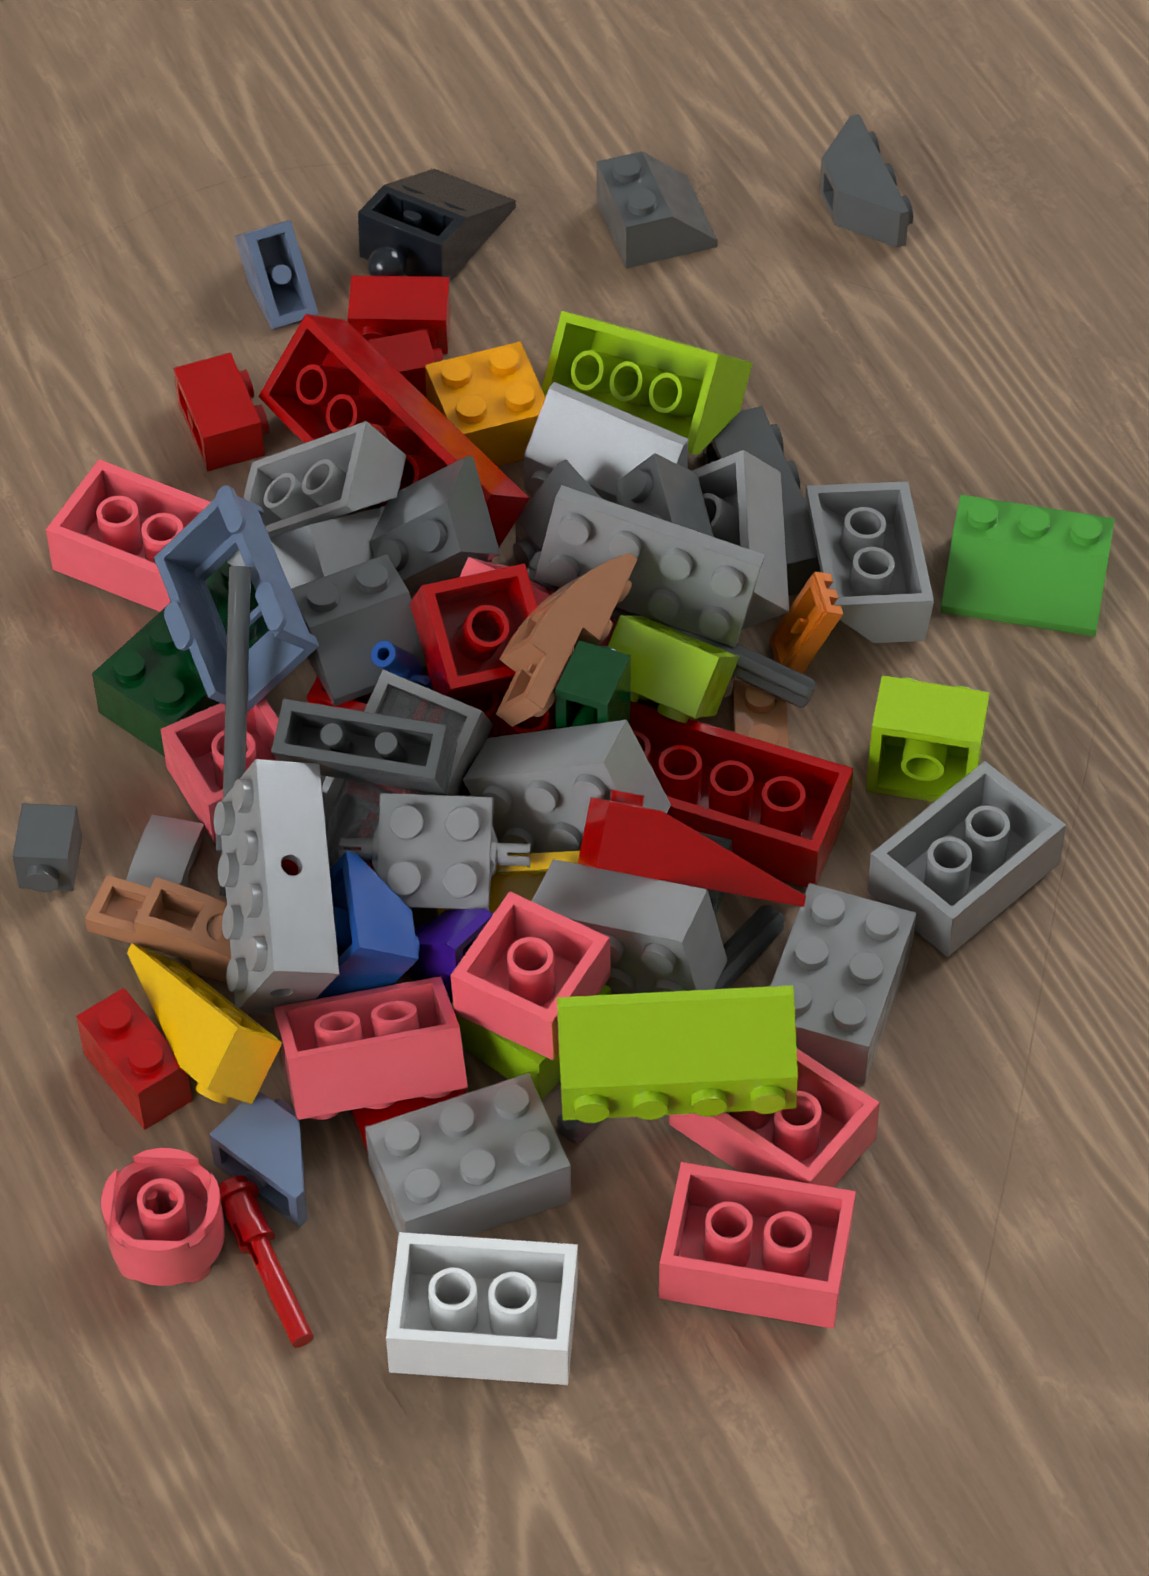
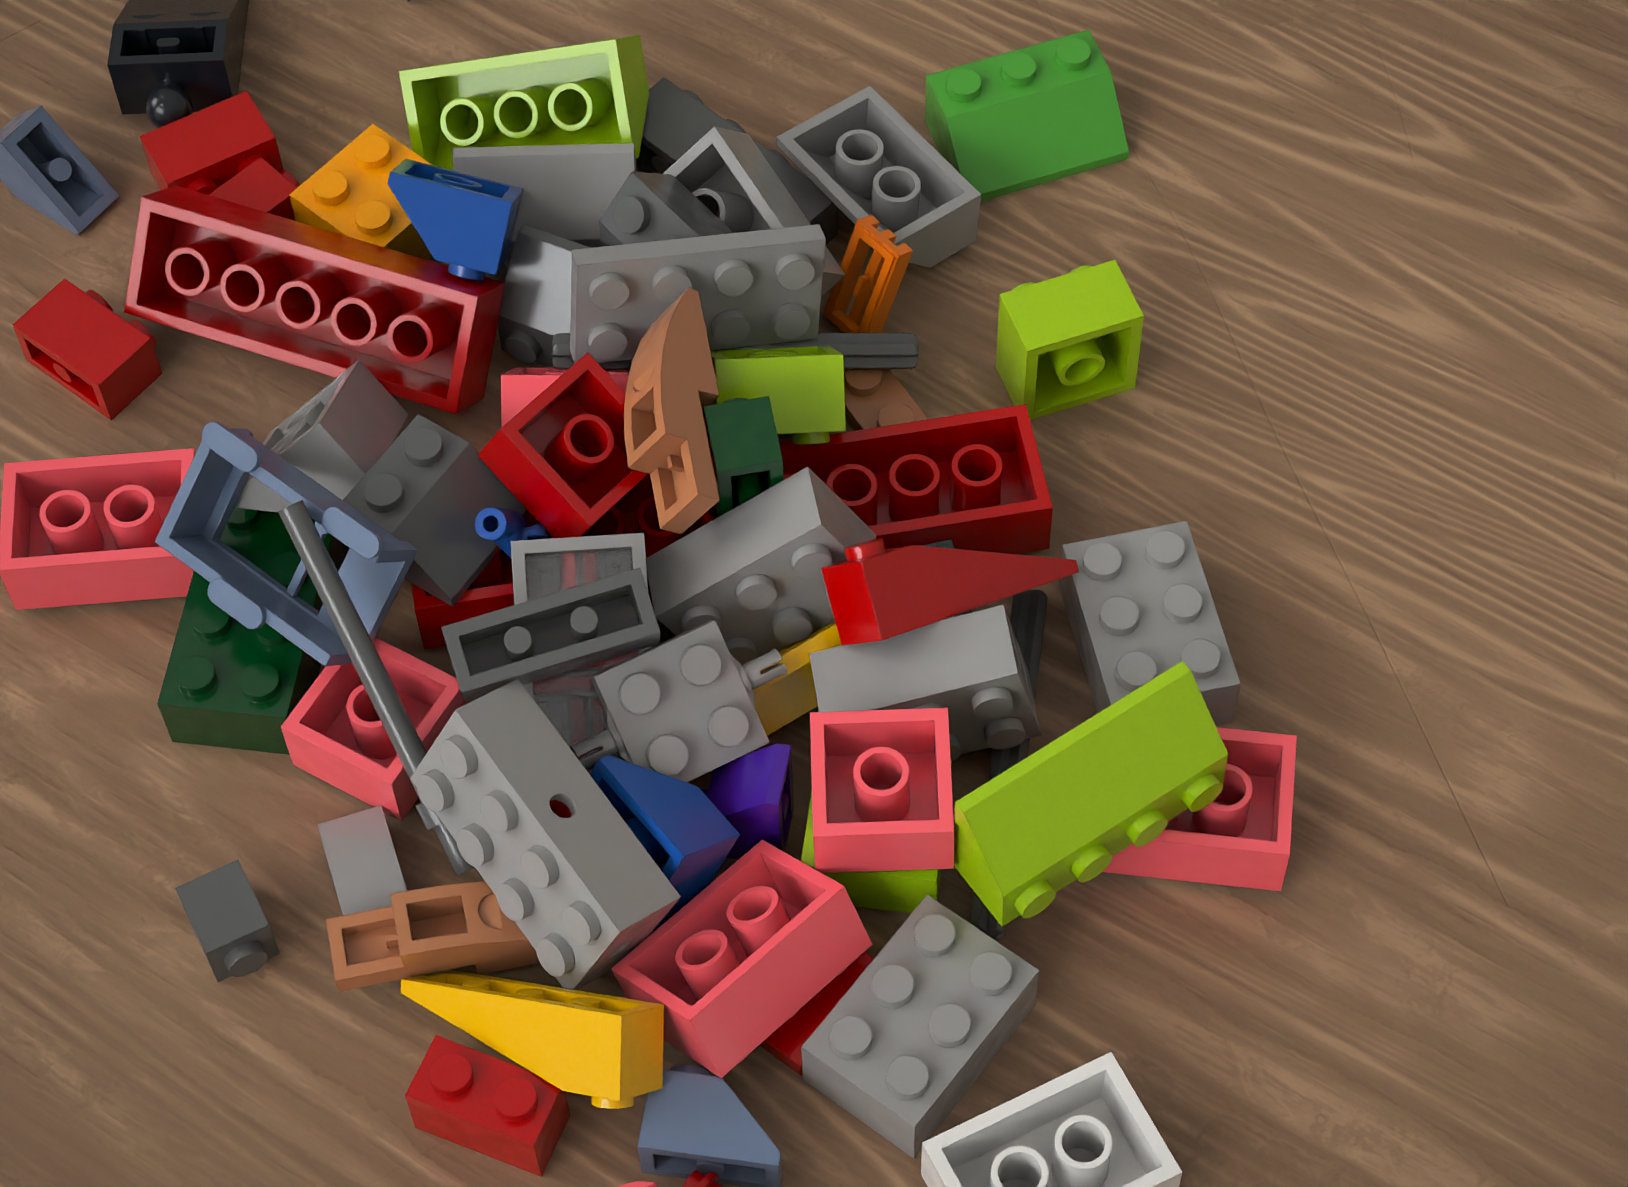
camera: 30 degrees left, 5 degrees up
light grey slope [243,421,406,538] -> none
dark grey slope [370,456,501,592] -> none
coral brick [659,1162,856,1329] -> none
light grey brick [867,761,1066,957] -> none
none -> blue slope [387,159,524,280]

